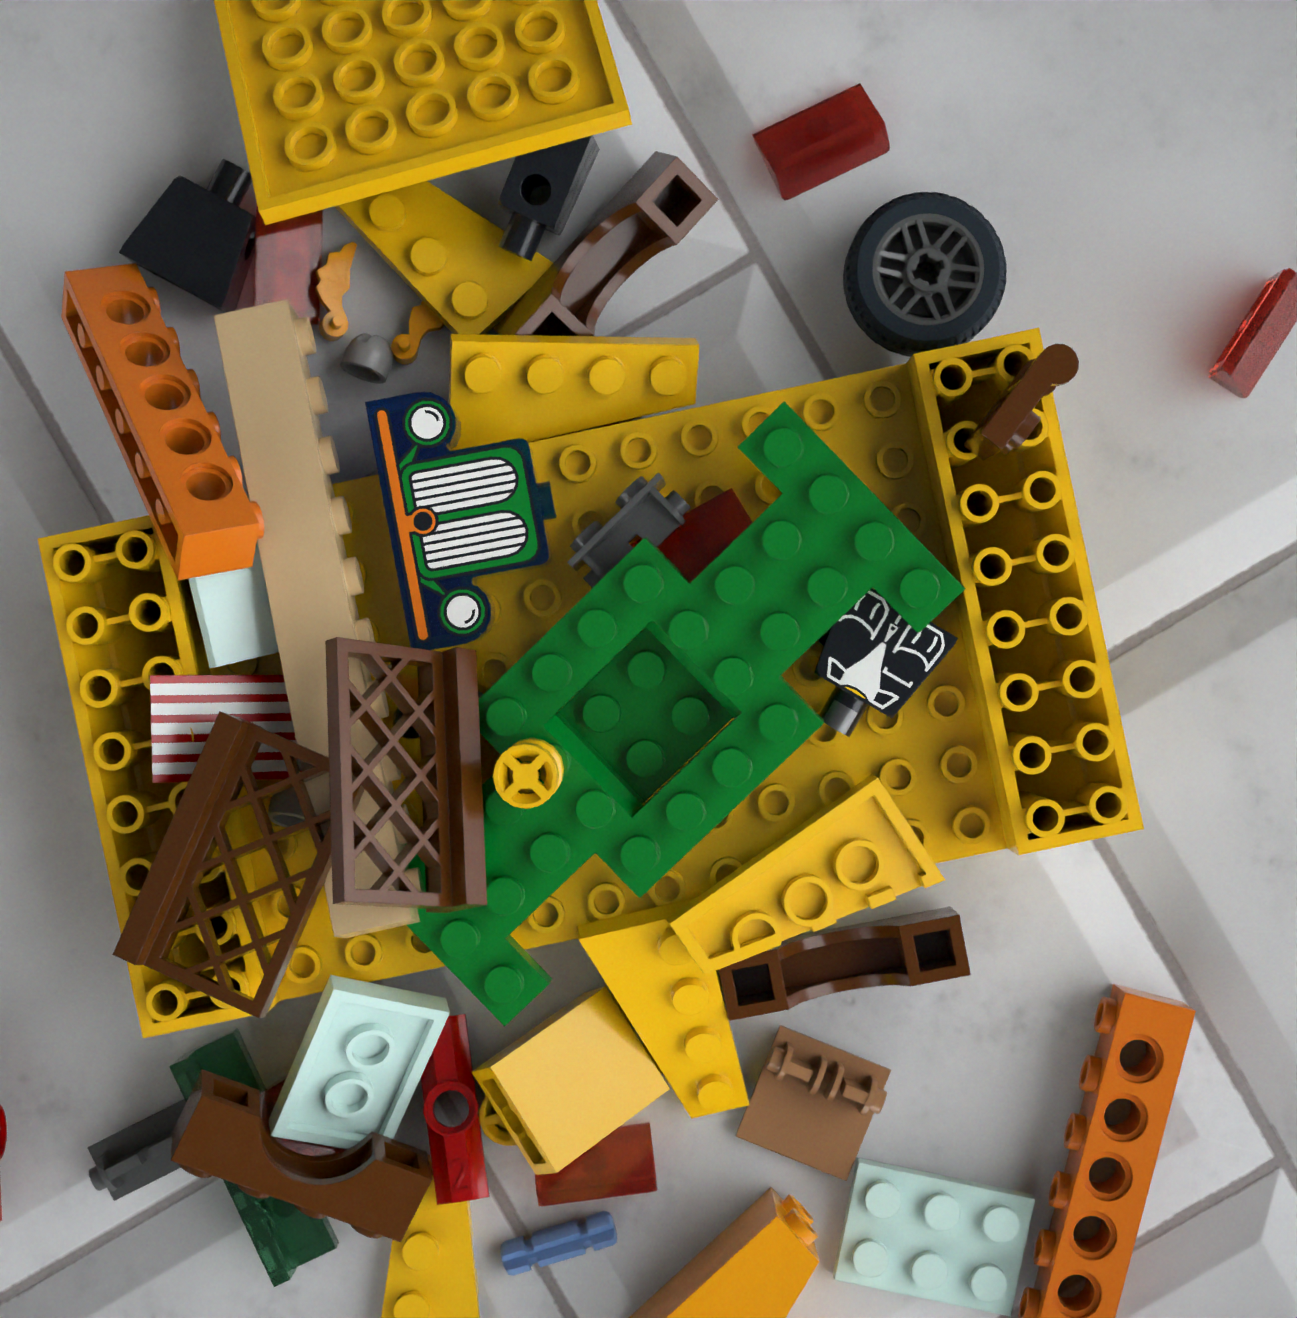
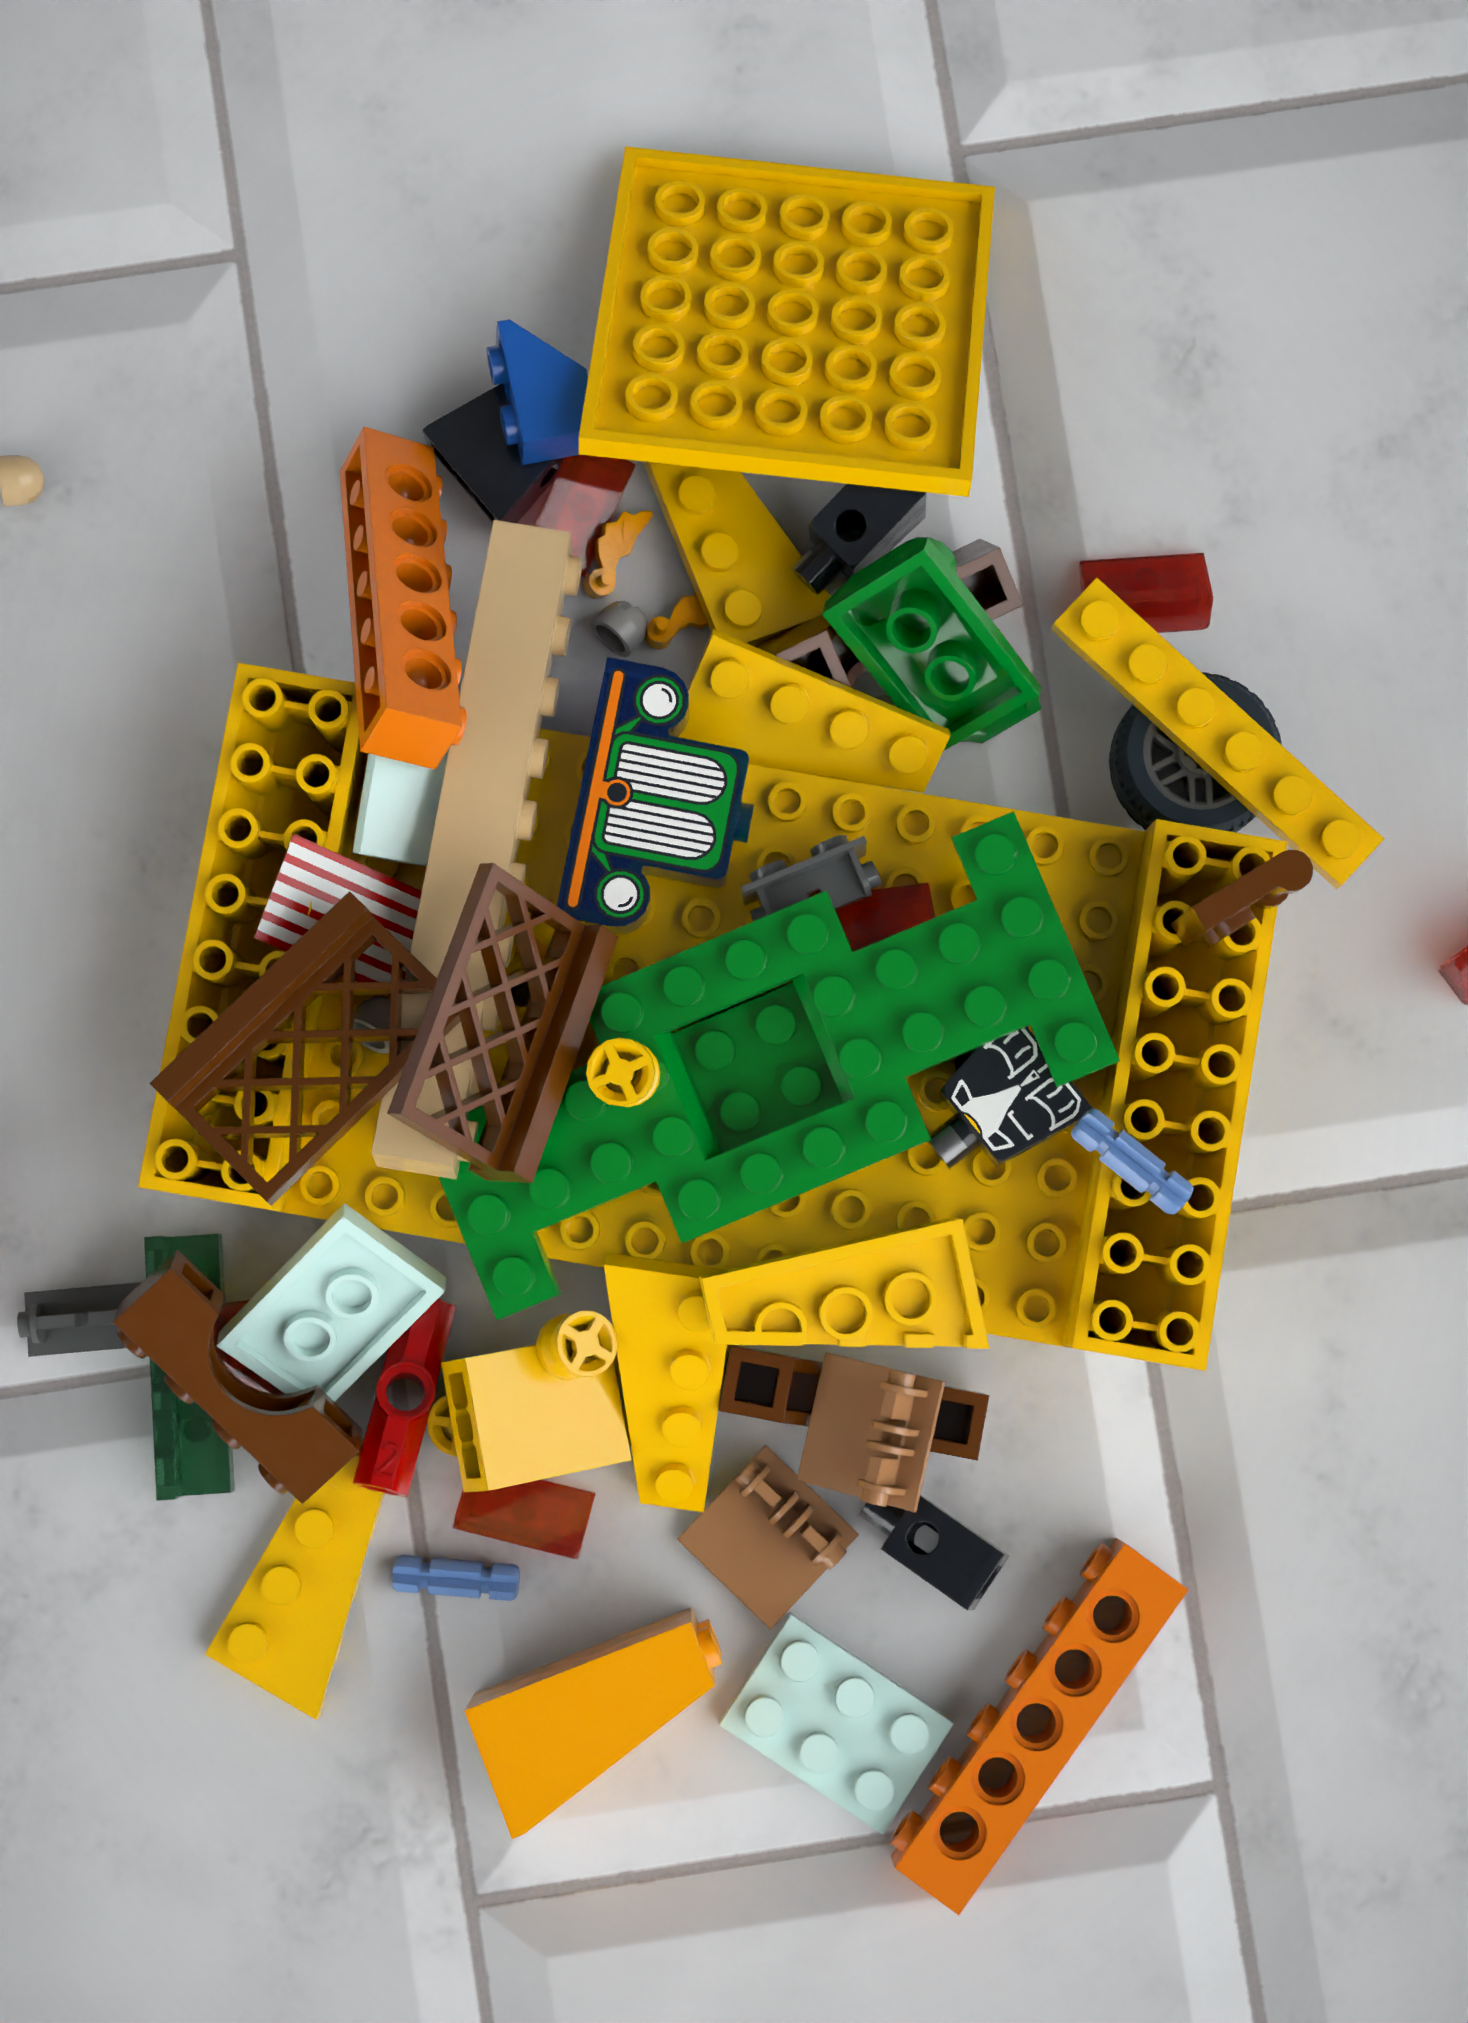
camera: 15 degrees right, 5 degrees down
none -> blue slope [486,319,588,465]
none -> yellow wheel [536,1311,618,1380]
none -> medium nougat hinge [796,1352,945,1512]
none -> green slope [821,537,1042,751]
none -> black torso [859,1495,1010,1611]
none -> yellow plate [1050,577,1385,889]
none -> medium blue axle [1071,1108,1194,1214]

